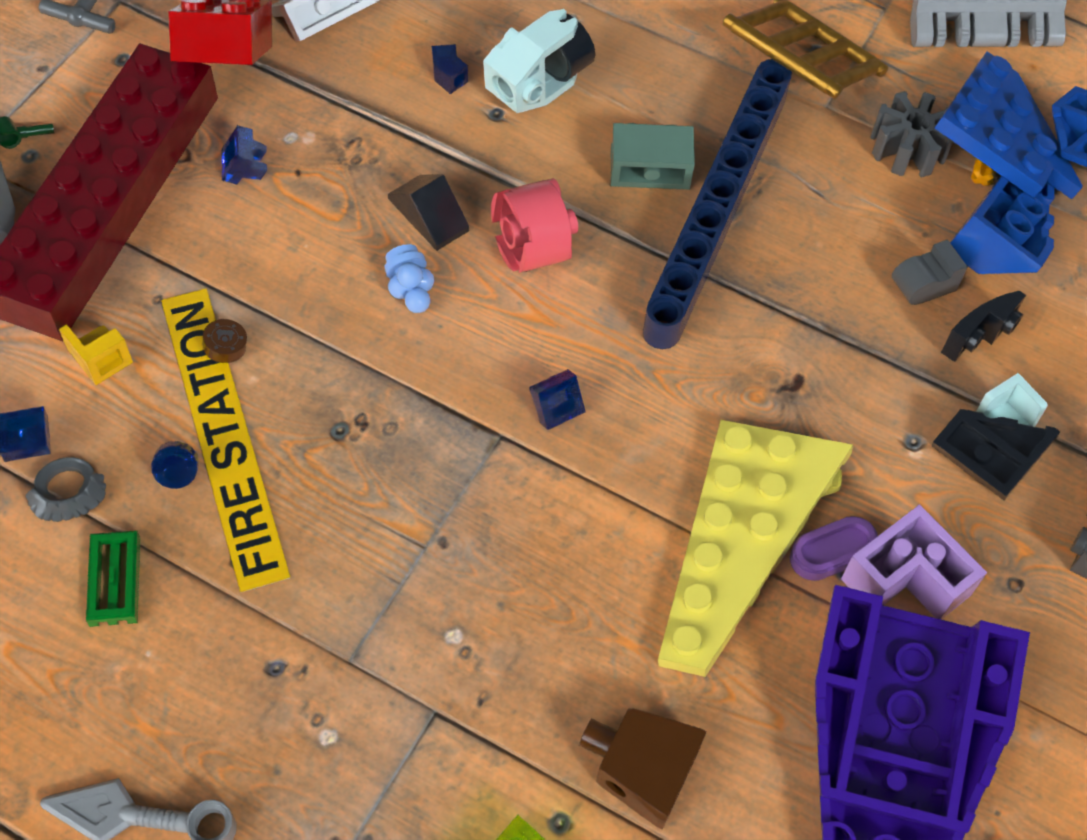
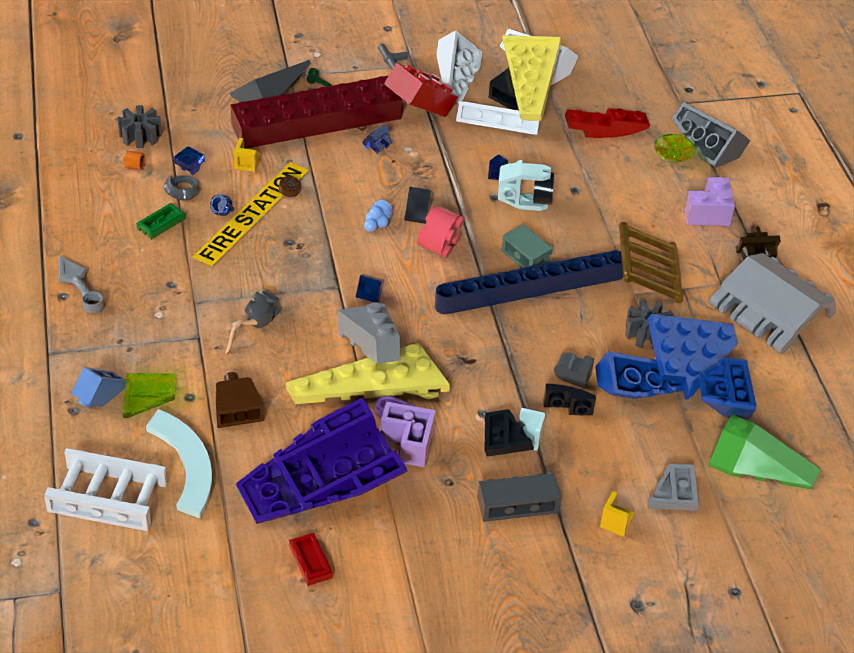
camera: 50 degrees right, 15 degrees down
none -> dark grey animal [225,289,280,354]
none -> light grey wedge [337,303,401,364]

